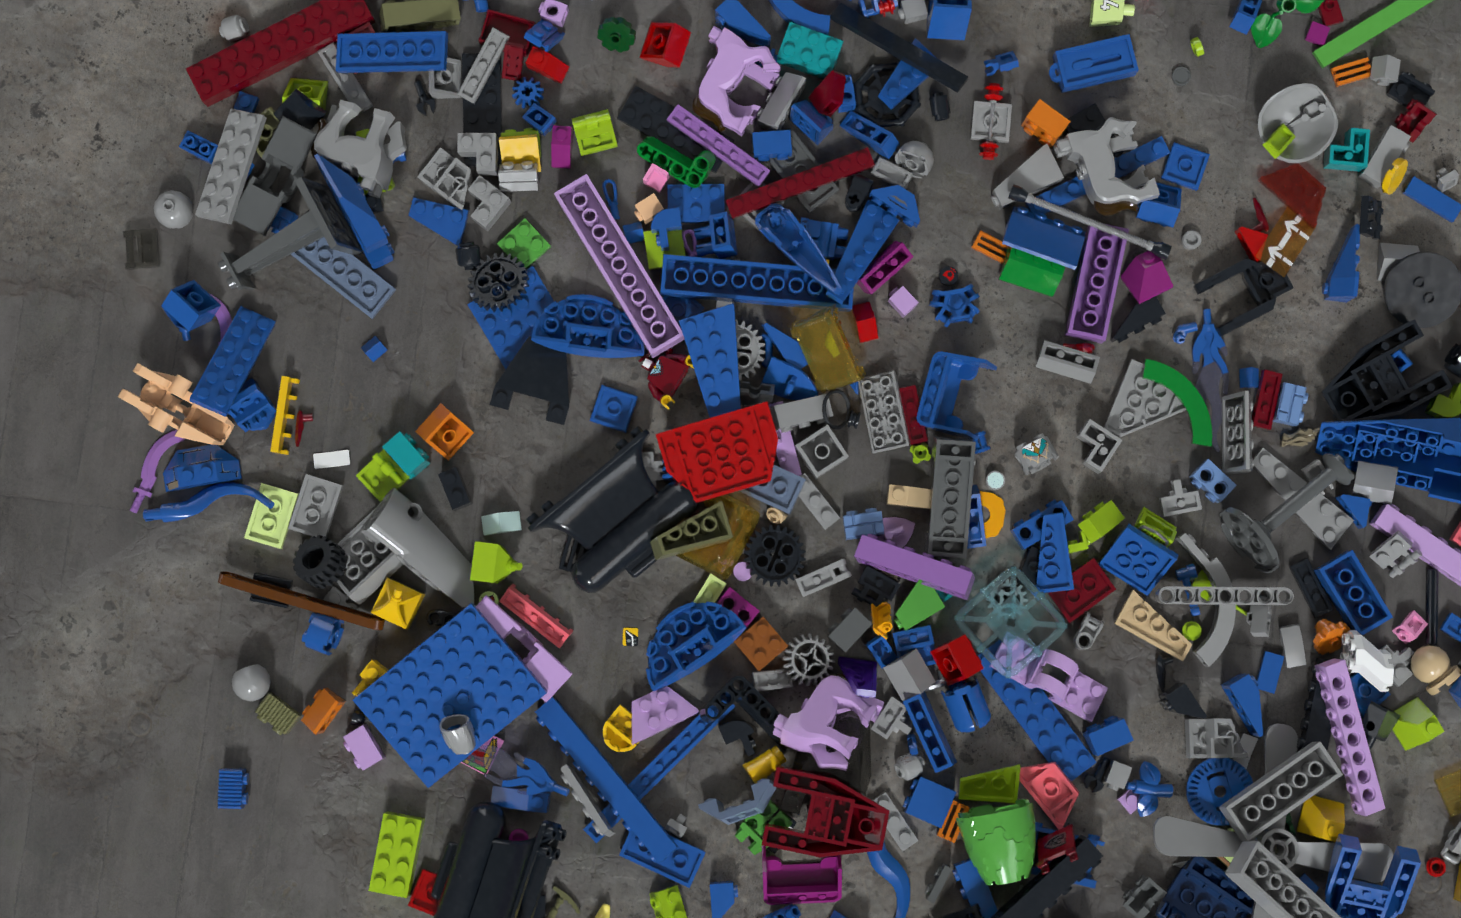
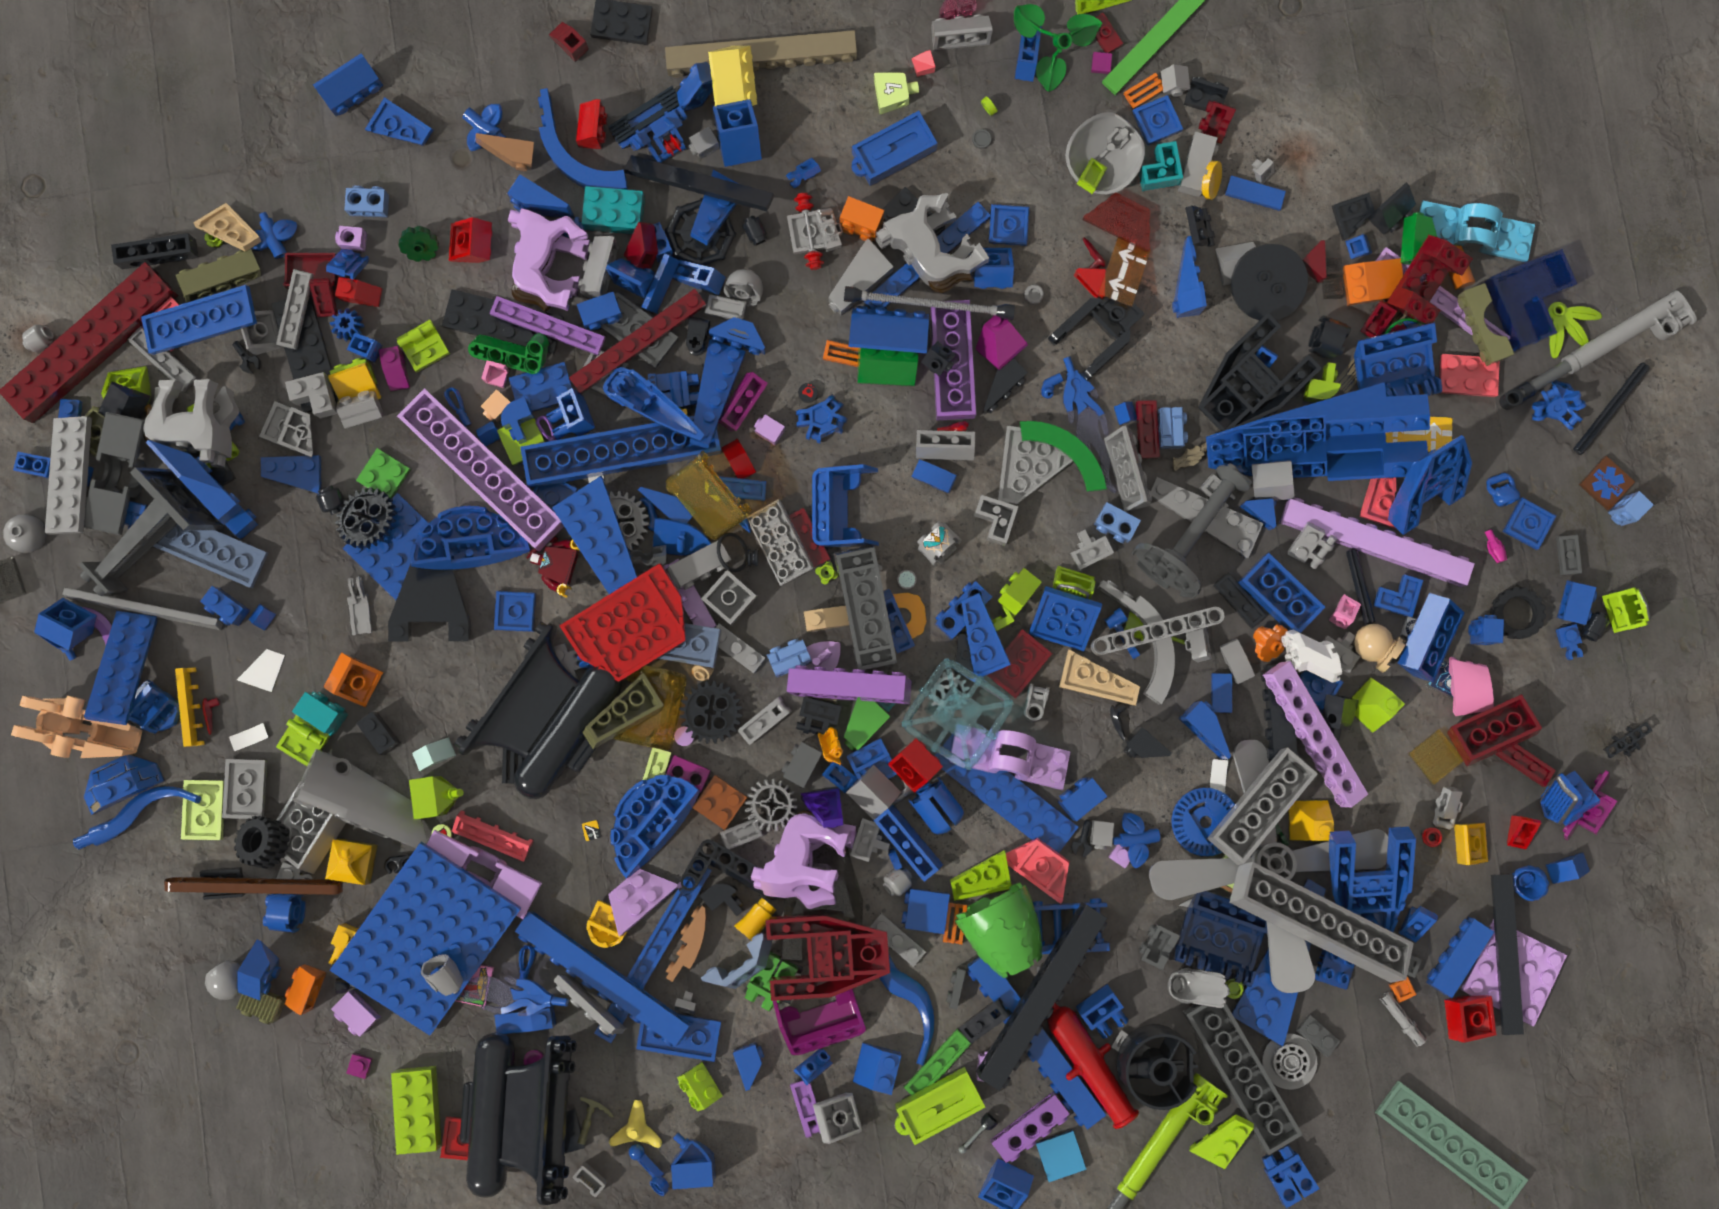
camera: 25 degrees left, 0 degrees up
medium lavender sword [130,430,185,514] -> none
blue brick [218,768,249,809] -> none
light grey brick [468,175,512,232] -> none
blue bush [974,431,991,454] -> none
dark red flag [1037,824,1079,875] -> none
lime plate [1182,621,1202,641] -> none
light grey slope [1185,718,1248,758] -> none
none -> light grey tile [62,588,223,631]
none -> blue brick [200,586,250,626]
none -> white sticker [237,649,285,692]
none -> blue slope [237,939,281,1001]
none -> magenta plate [346,1053,373,1079]
none -> light grey arm [347,576,372,635]
none -> blue piece [518,945,535,988]
none -> blue tile [642,254,680,314]
none -> medium nougat slope [666,904,707,982]
none -> blue tile [707,475,766,501]
none -> light grey piece [816,208,843,252]
none -> blue slope [911,459,957,493]
none -> black brick [921,341,956,376]
none -> blue plate [1132,95,1183,146]

